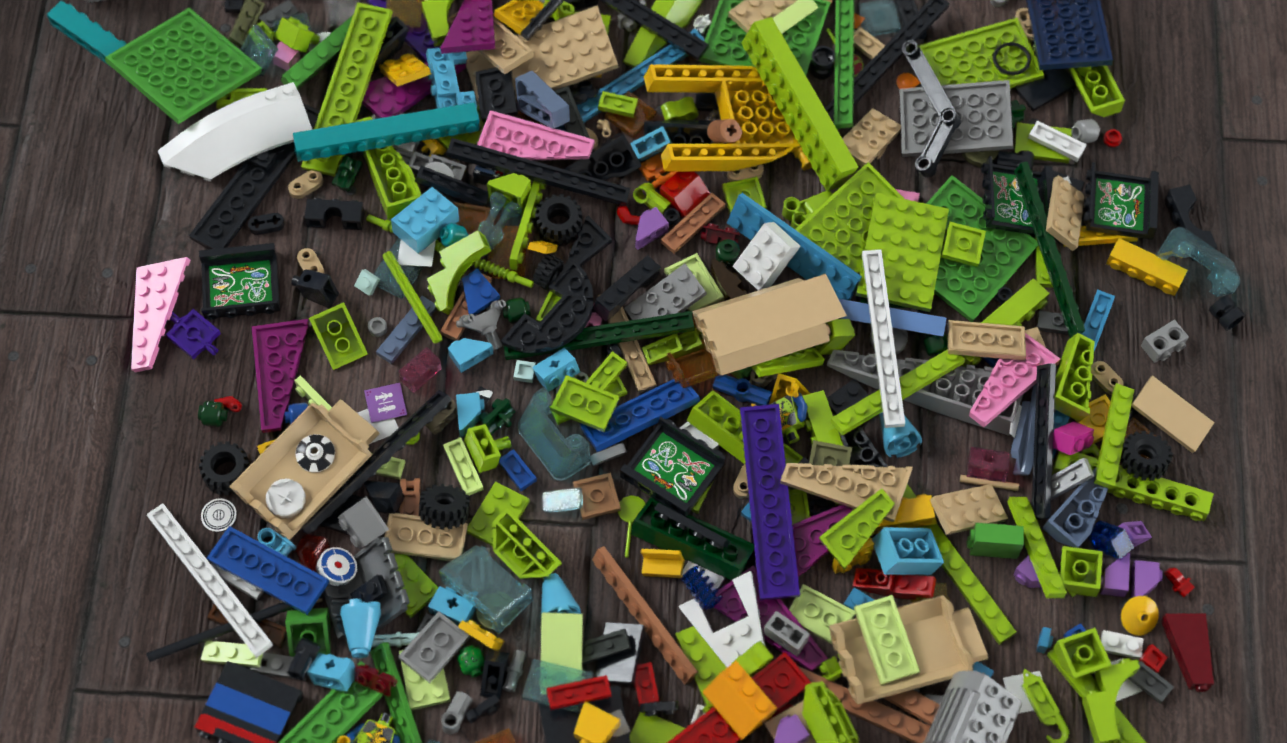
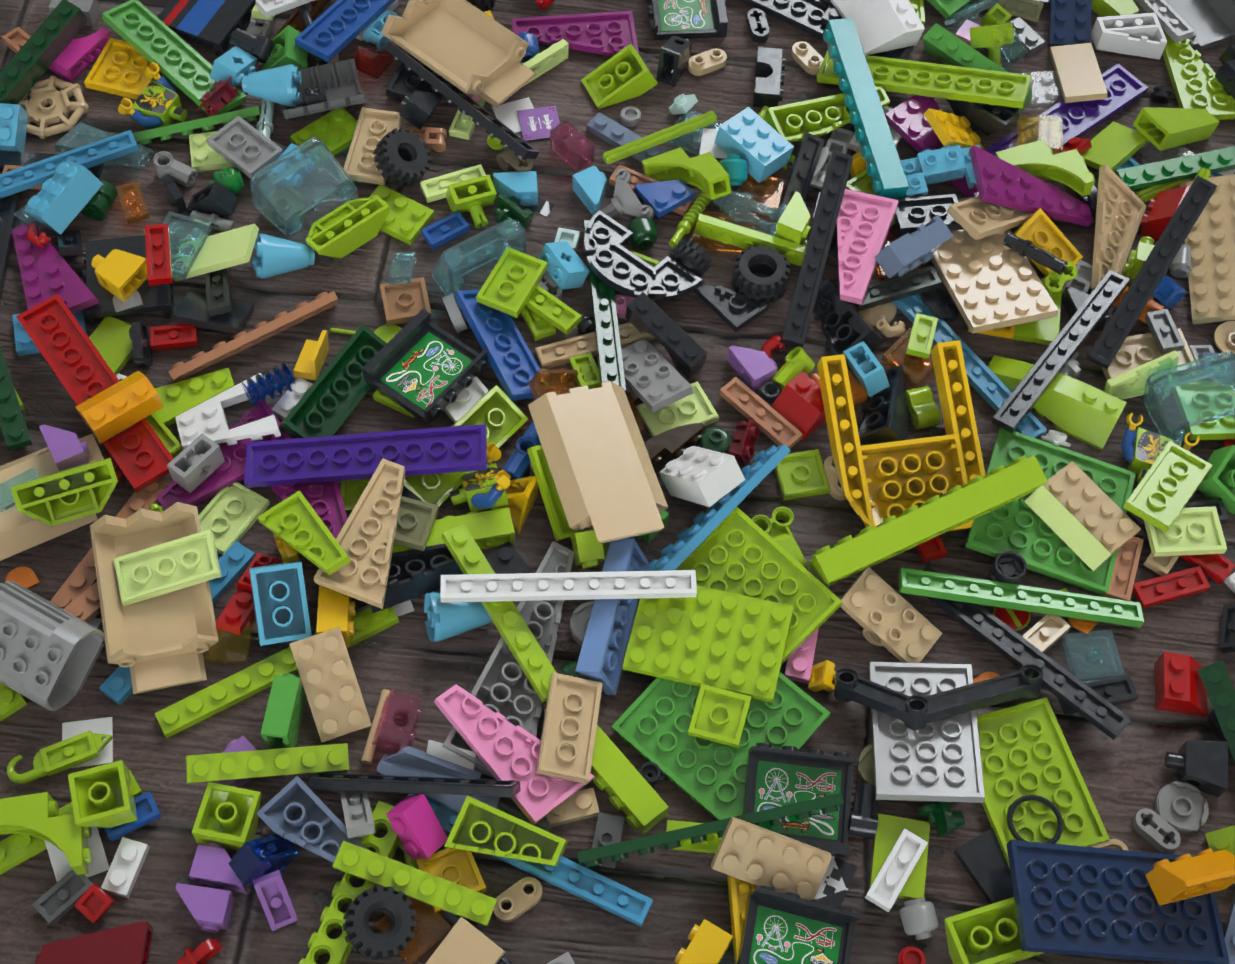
camera: 90 degrees right, 5 degrees down
white tile [266,479,306,518] -> none
dish [295,434,335,473] -> none
tile [317,547,357,586] -> none
dark green hips [332,156,363,192] -> none
light grey slope [338,496,389,550] -> none
yellow plate [458,619,504,651] -> none
yellow tile [528,240,558,254] -> none
black plate [654,503,731,549] -> none
nougat piece [707,119,742,143] -> none
lime axle [731,641,774,677] -> none
dark azure plate [1036,627,1053,654] -> none
yellow dish [1121,596,1159,636] -> none
none -> yellow tile [808,660,836,693]

